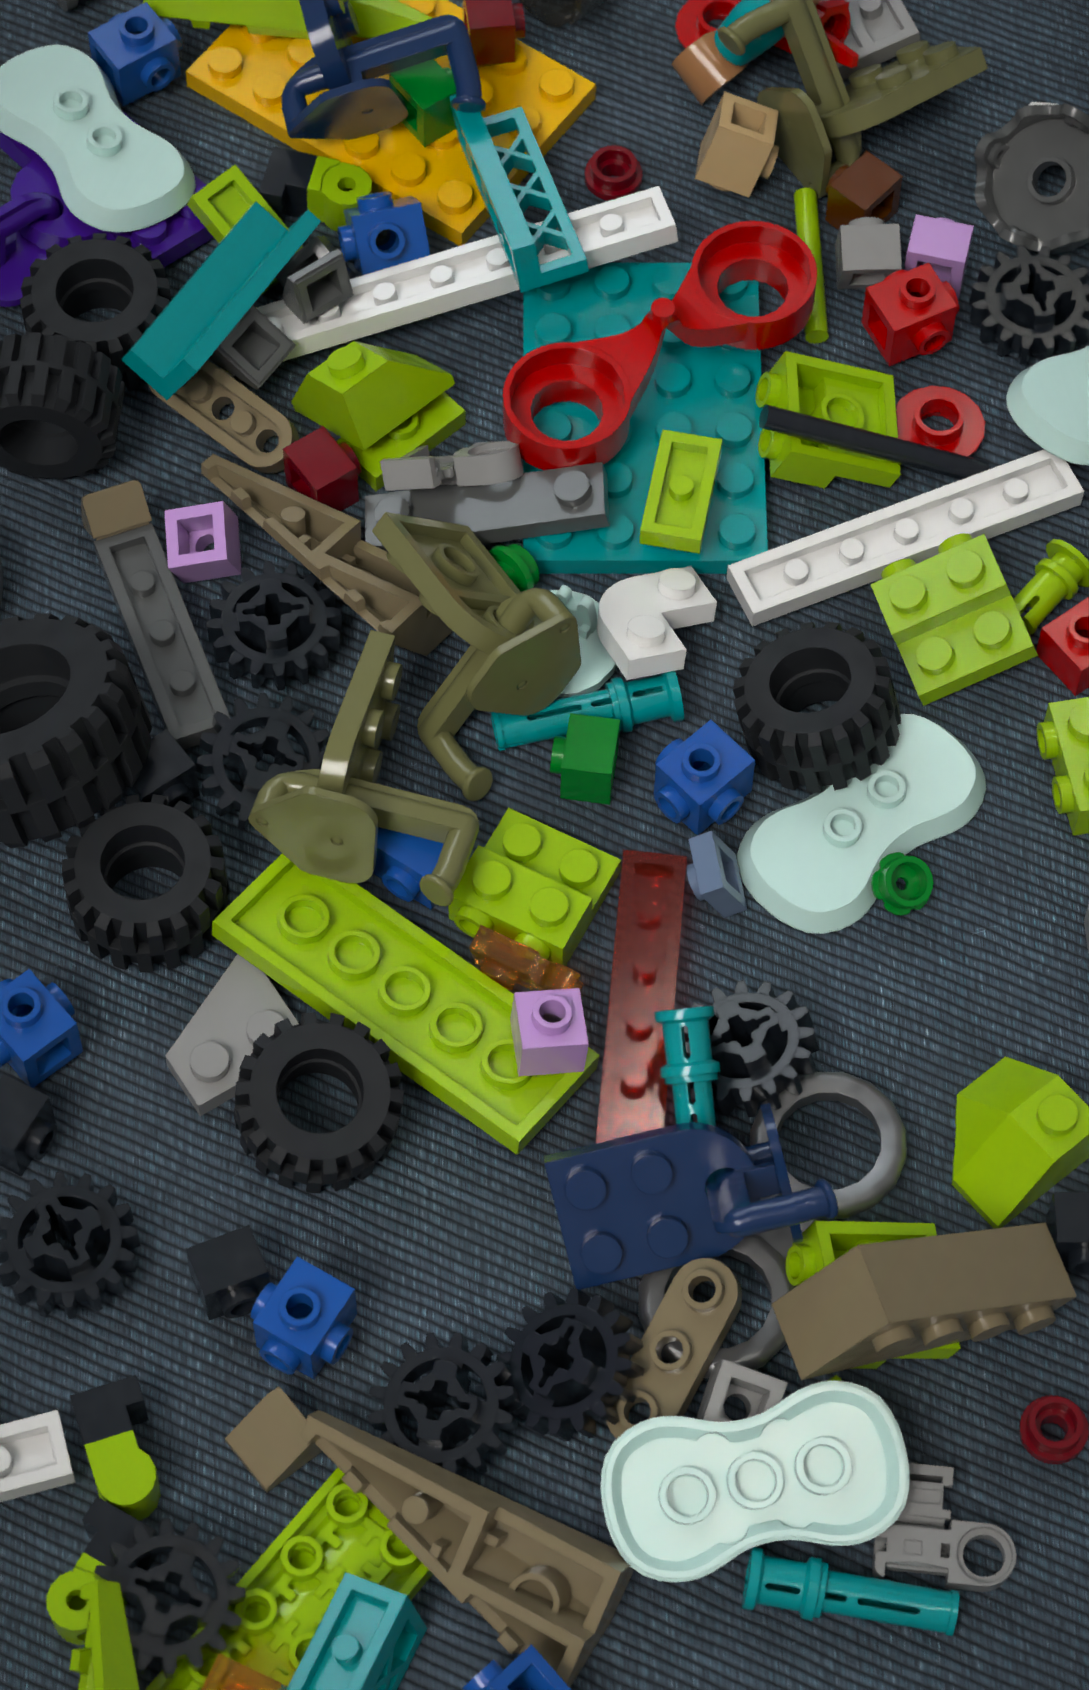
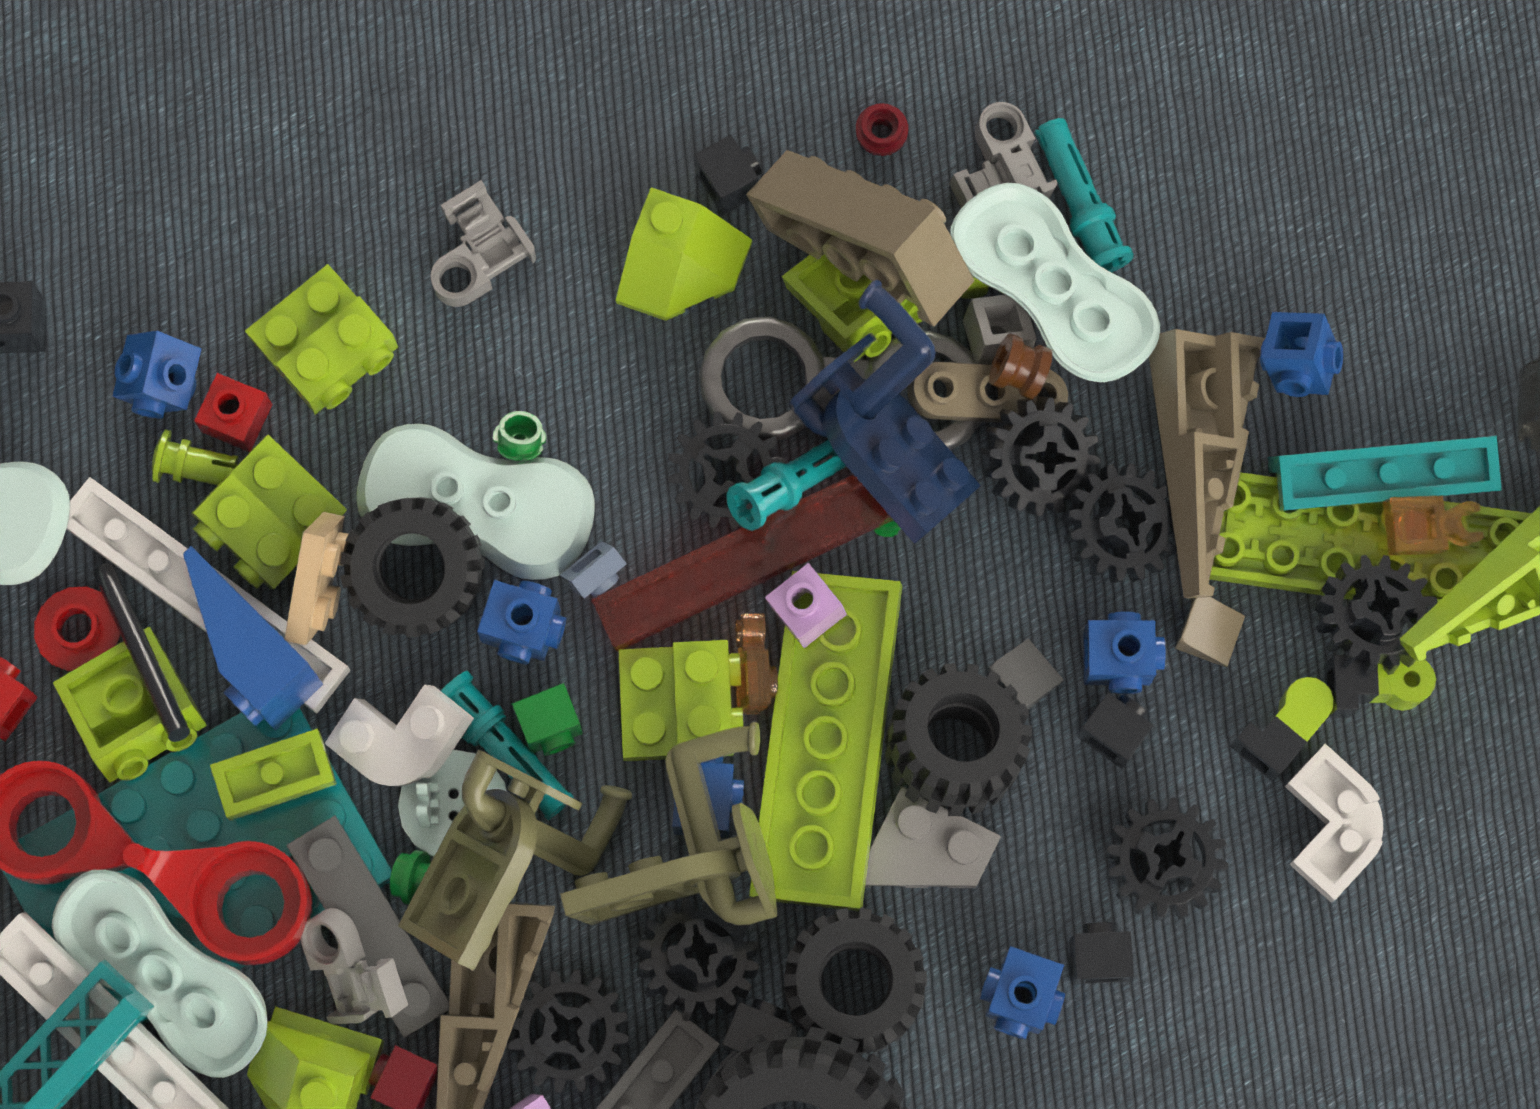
camera: 120 degrees left, 15 degrees up
none -> light aqua plate [52,870,267,1078]
none -> blue slope [183,546,324,731]
none -> tan plate [284,512,348,645]
none -> dark grey slope [986,639,1064,710]
none -> reddish brown wheel [989,333,1053,400]

